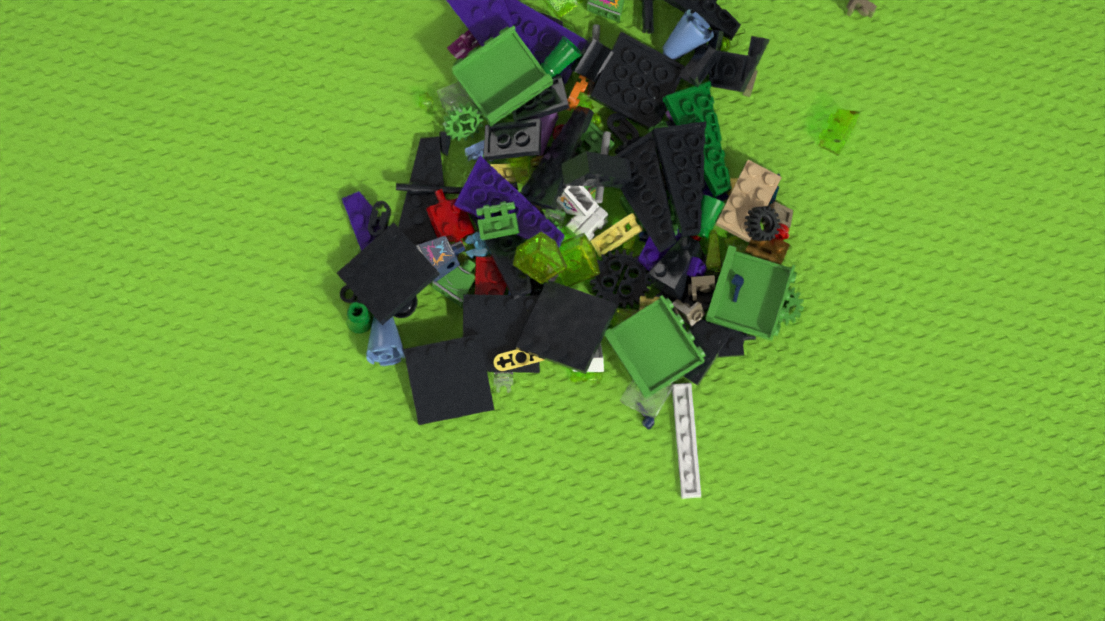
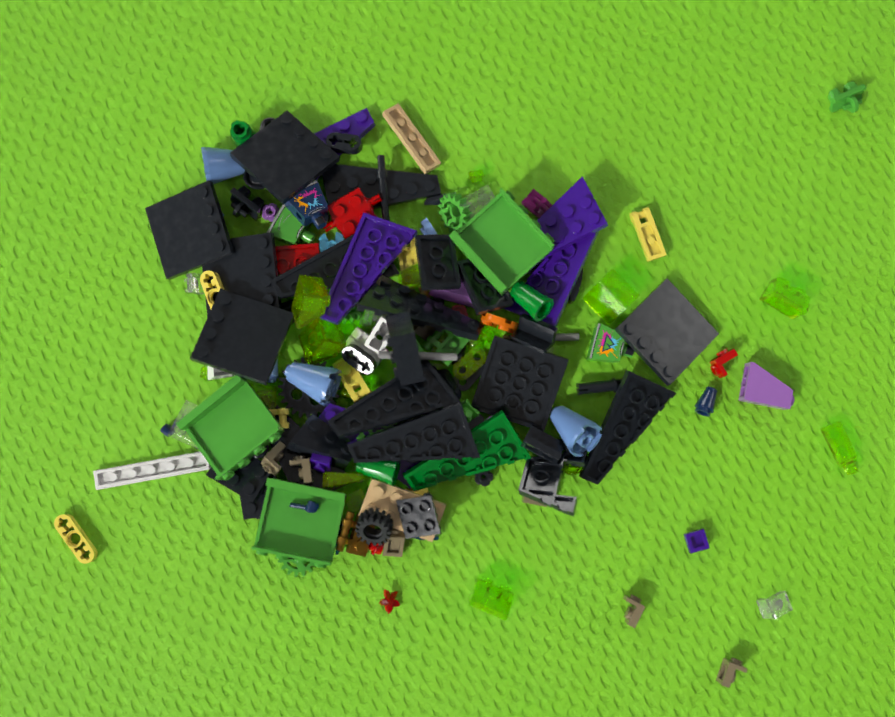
camera: 85 degrees right, 10 degrees up
bright green plate [476,201,519,240] -> none
none -> light yellow beam [54,514,98,564]
none -> black hips [230,186,265,221]
none -> medium lavender plate [262,203,279,222]
none -> medium blue cone [284,362,342,407]
none -> black beam [342,344,377,375]
none -> red plant [379,590,400,614]
none -> tan plate [382,103,441,174]
none -> black hinge [396,493,441,539]
none -> clear neon green plate [453,348,487,380]
none -> black plate [475,470,493,486]

